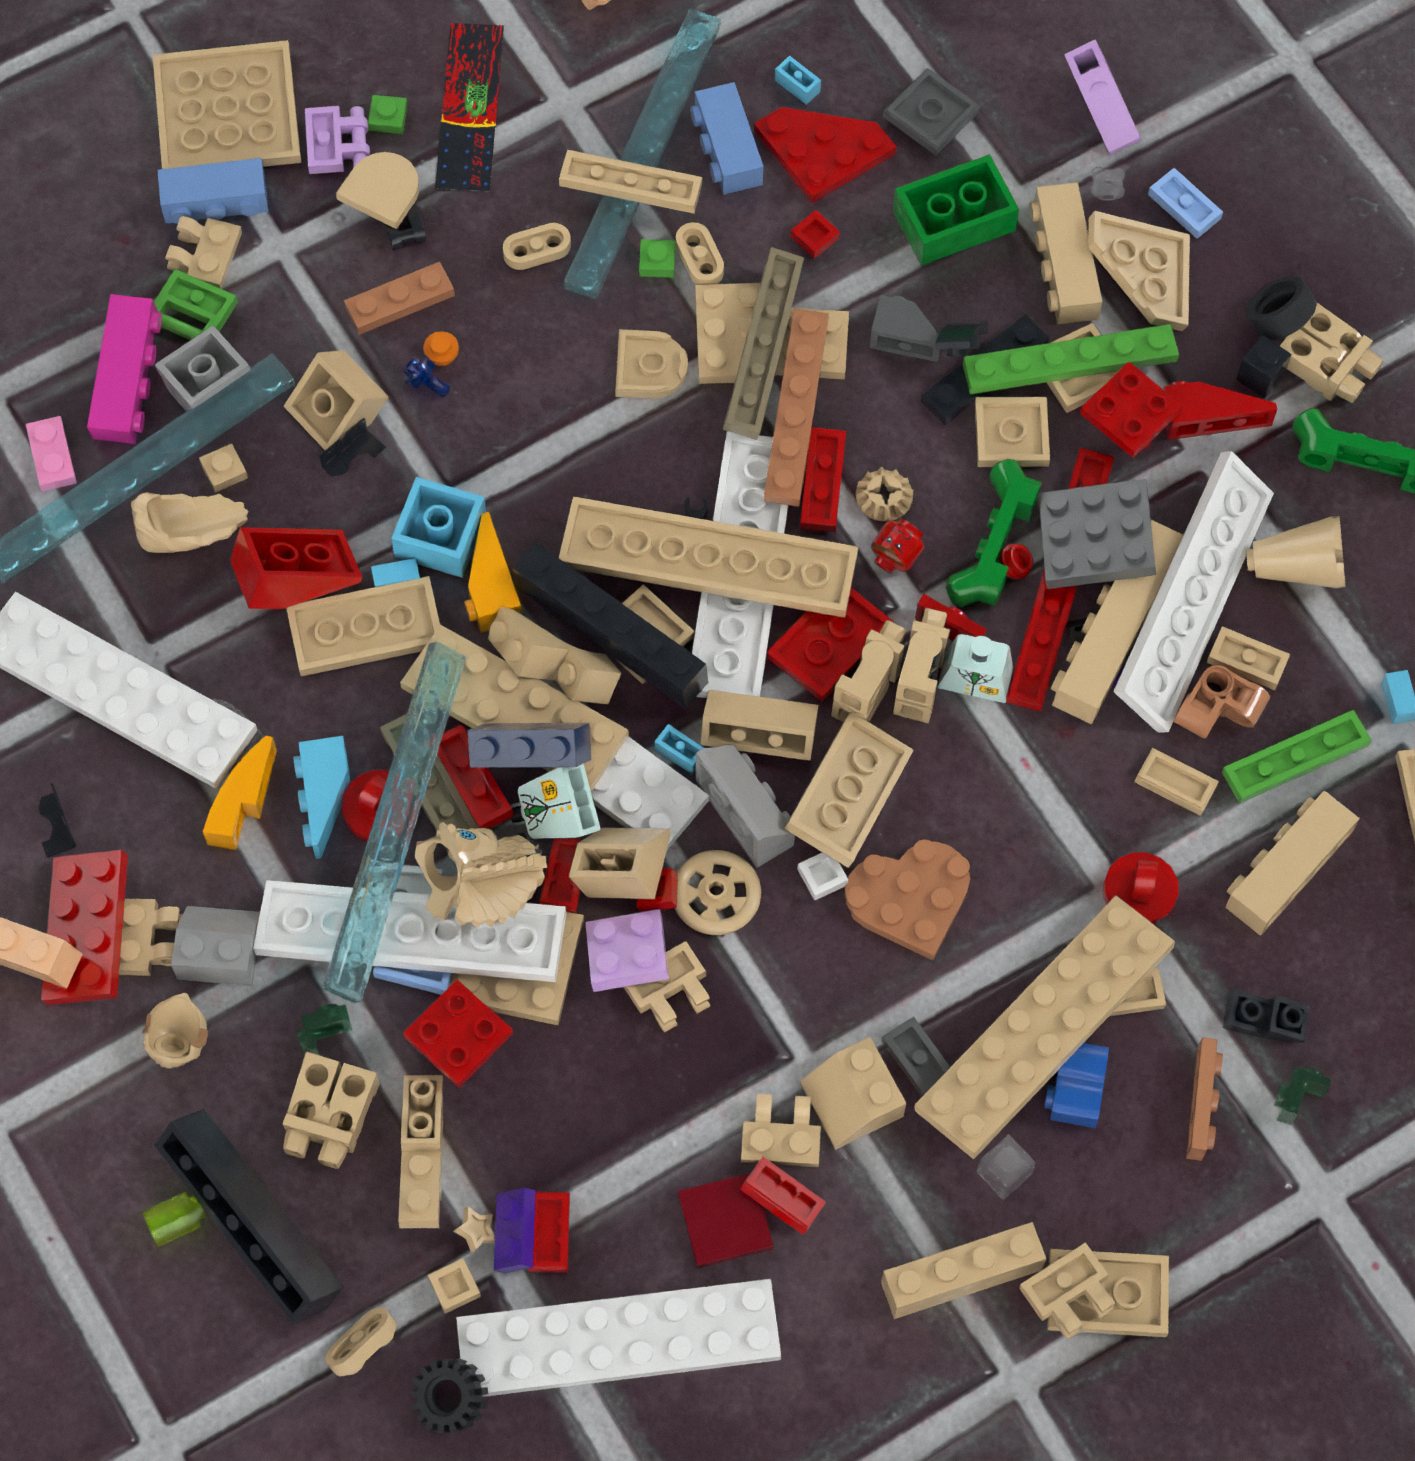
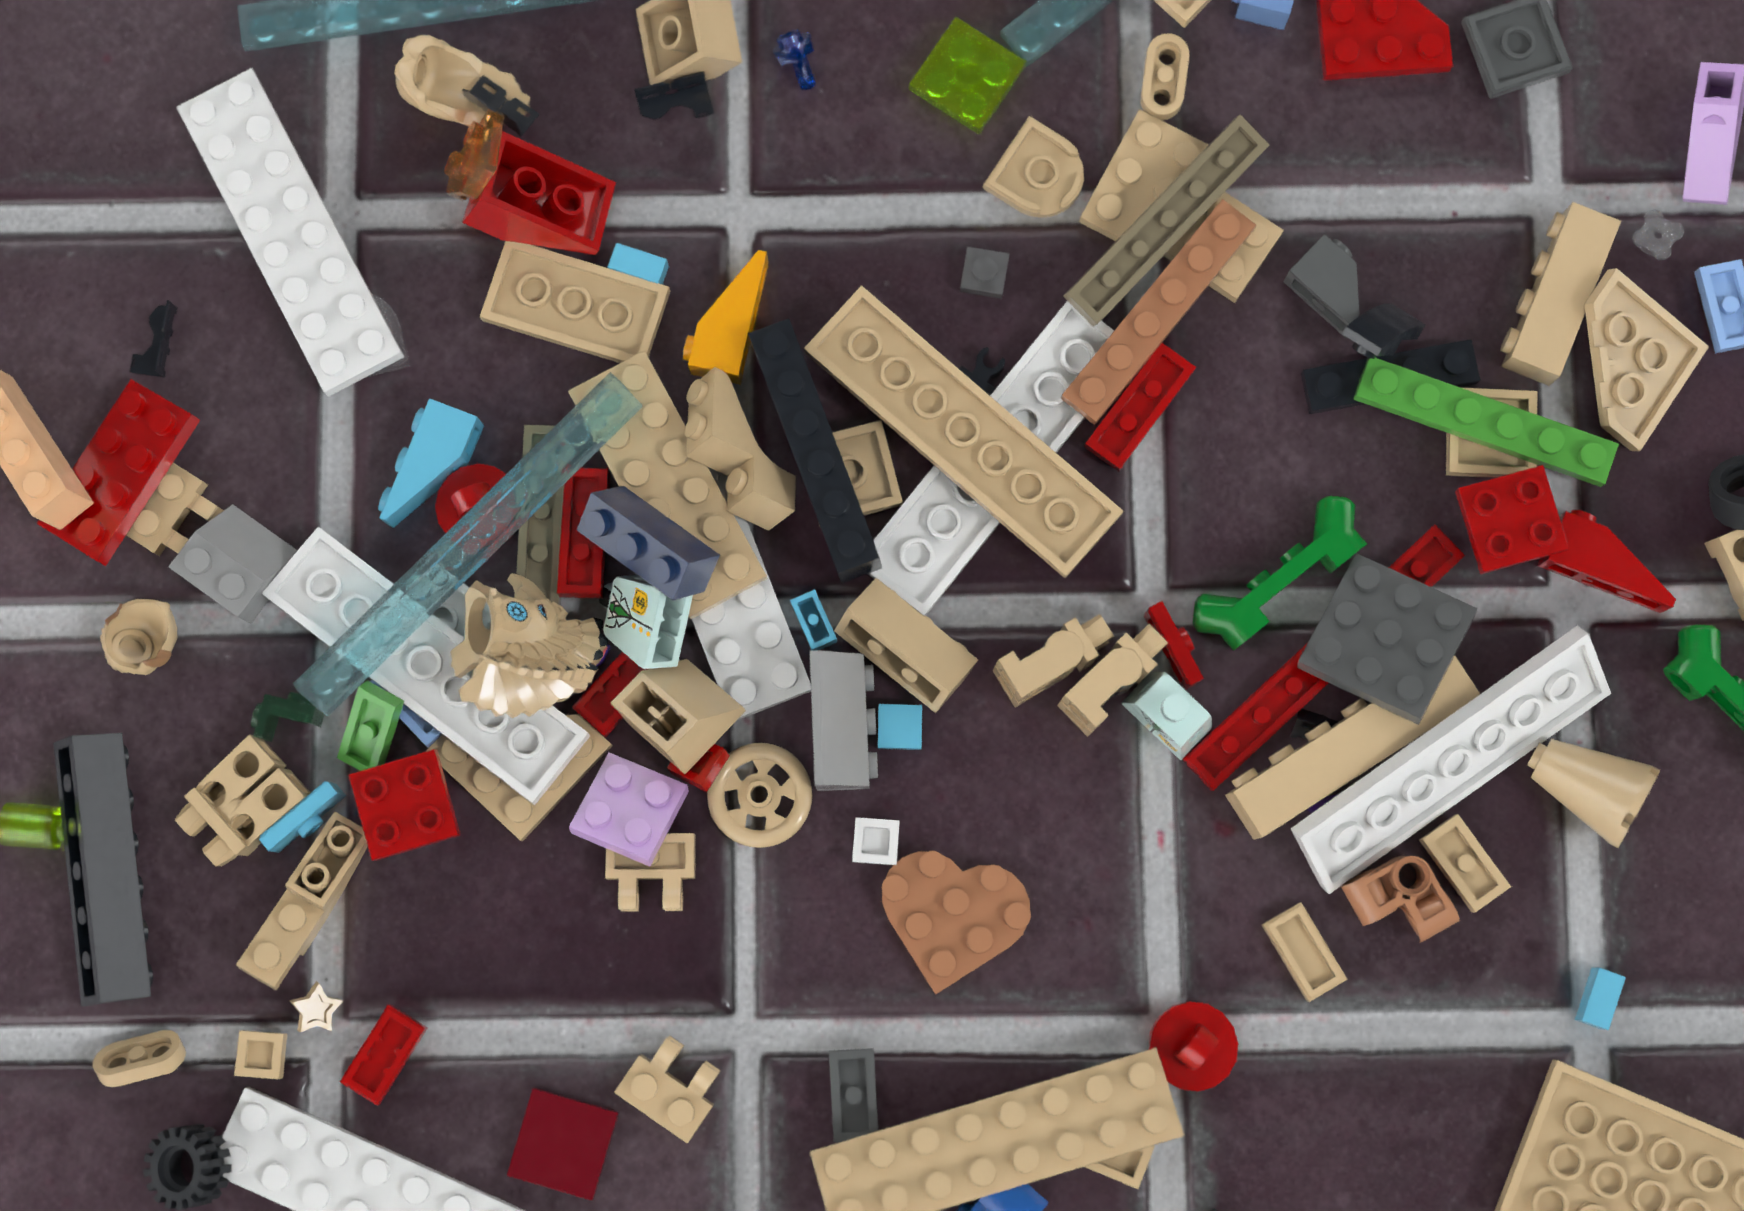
camera: 35 degrees right, 15 degrees up
tan plate [199,444,248,493] -> none
light orange slope [203,736,277,850] -> none
medium azure brick [391,477,486,578] -> none
orange plate [423,332,459,366] -> none
dark purple plate [494,1187,535,1274] -> none
bright green plate [639,239,675,278] -> none
red plate [740,1156,826,1235] -> none
red plate [767,588,894,702] -> none
tan plate [784,712,914,868] -> none
red plate [790,210,840,259] -> none
tan slope [800,1037,906,1150] -> none
tan gear [856,467,913,521] -> none
red head [871,518,925,574] -> none
green brick [893,154,1019,266] -> none
tan plate [975,397,1050,467] -> none
red plate [999,544,1033,580] -> none
bright green plate [1222,710,1372,804] -> none
tan brick [1225,791,1360,936] -> none
black brick [1236,335,1292,399] -> none
none -> medium azure plate [259,781,346,853]
none -> bright green plate [337,681,404,771]
none -> clear orange plate [444,109,504,201]
none -> black piece [462,75,540,137]
none -> medium azure tile [878,704,922,750]
none -> clear neon green plate [909,17,1026,134]
none -> flat silver plate [960,247,1009,299]

